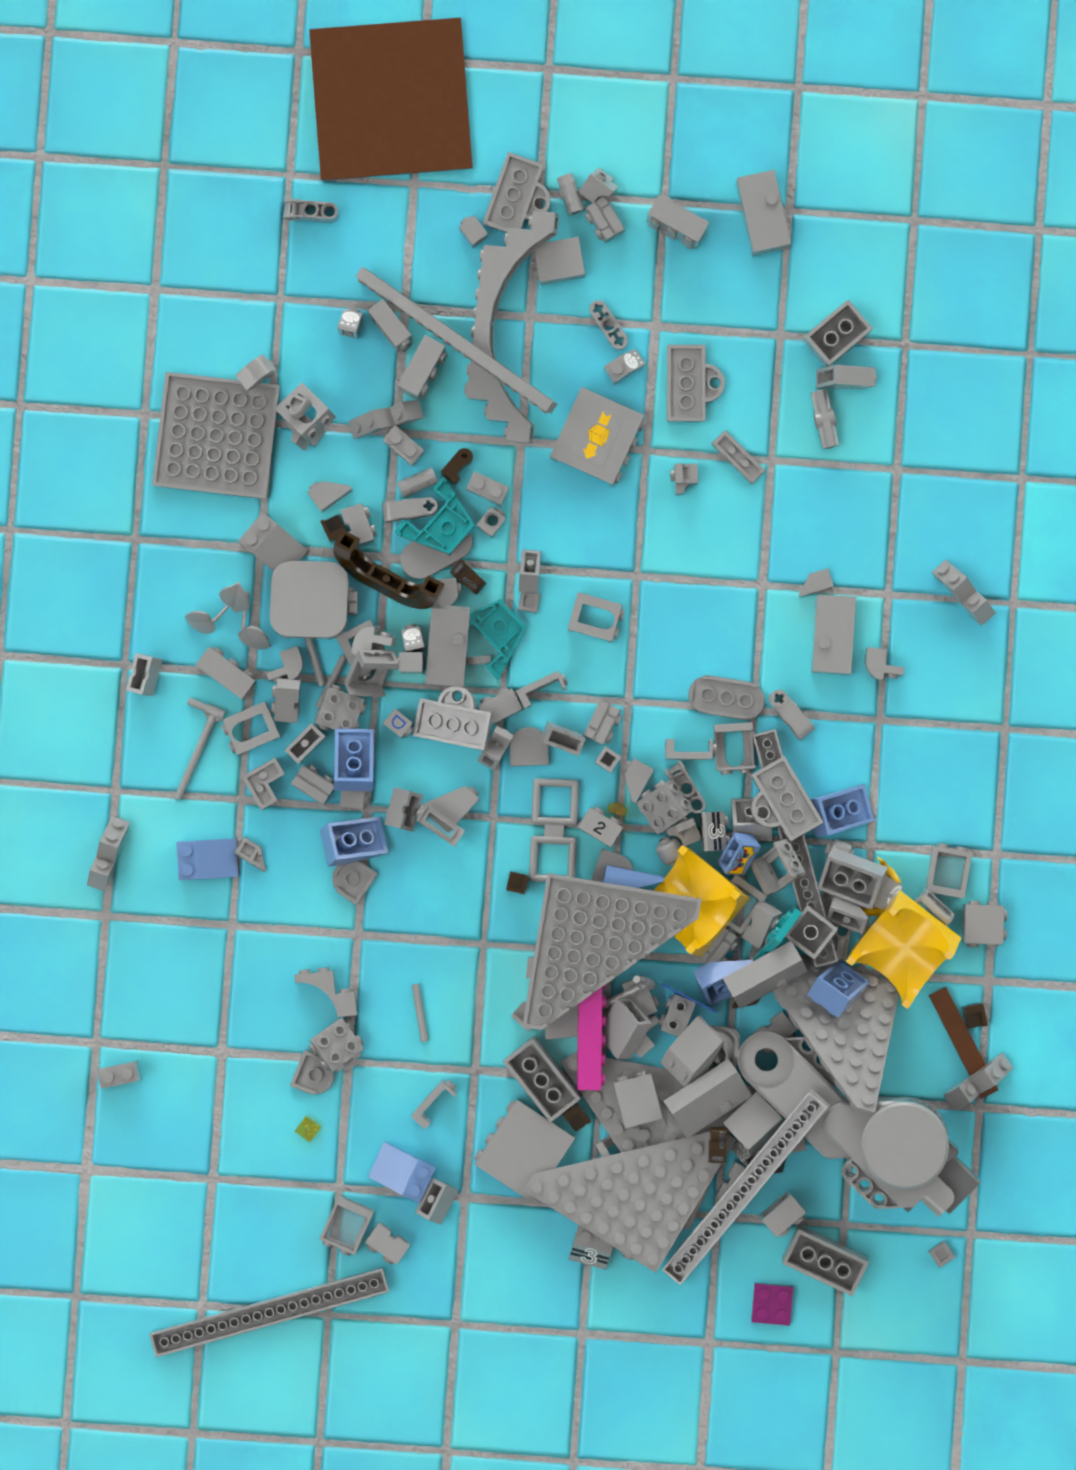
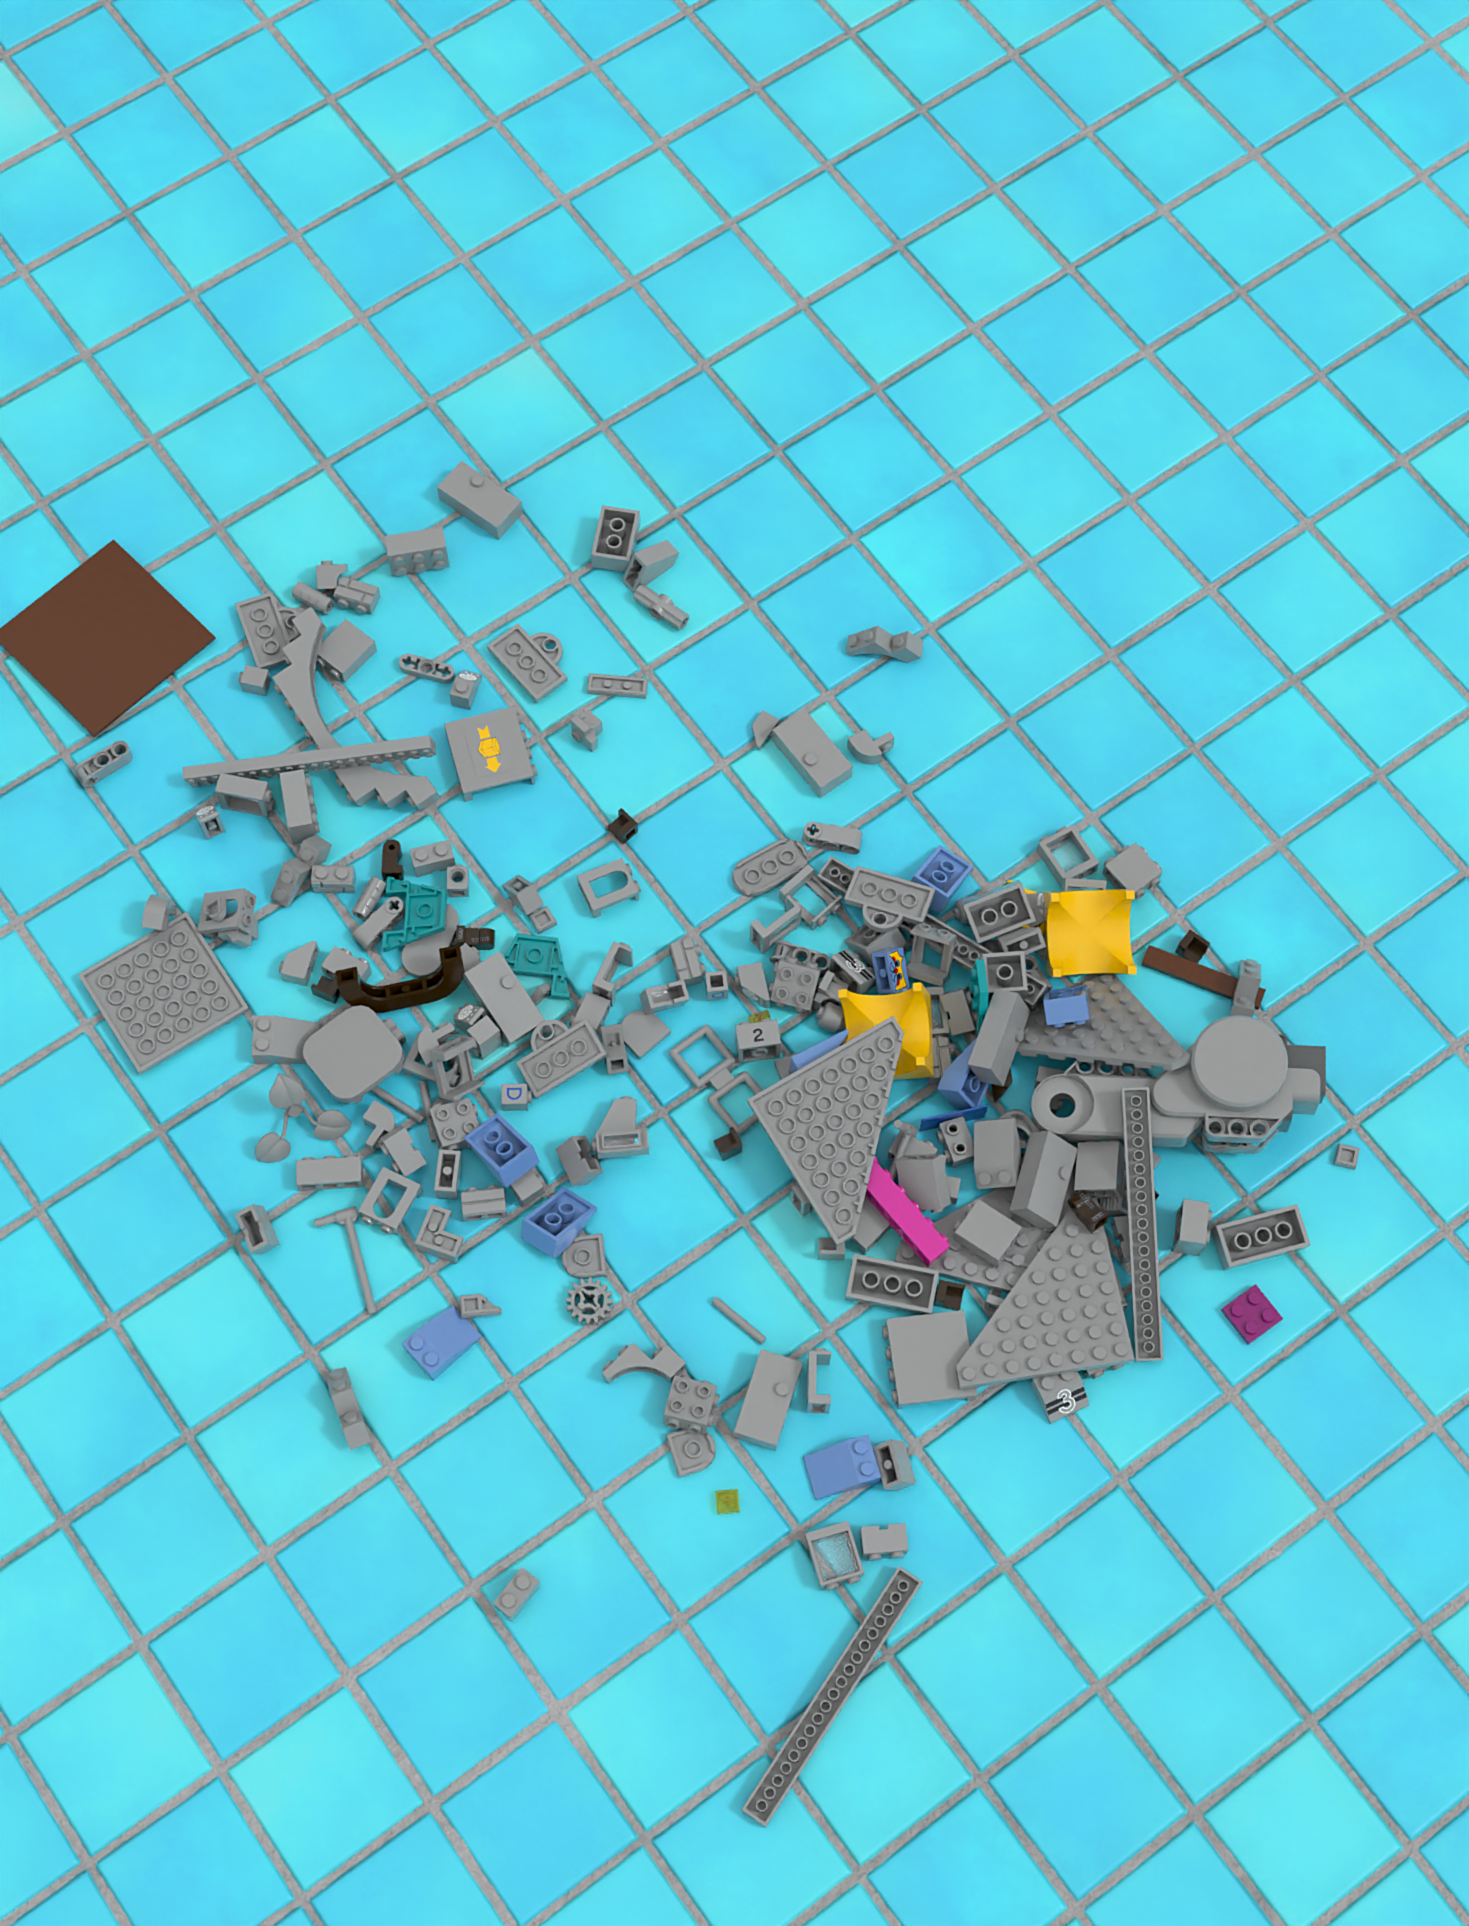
camera: 40 degrees left, 20 degrees down
none -> light grey gear [566,1278,613,1326]
none -> dark brown panel [608,808,638,845]
none -> light grey brick [734,1349,803,1451]

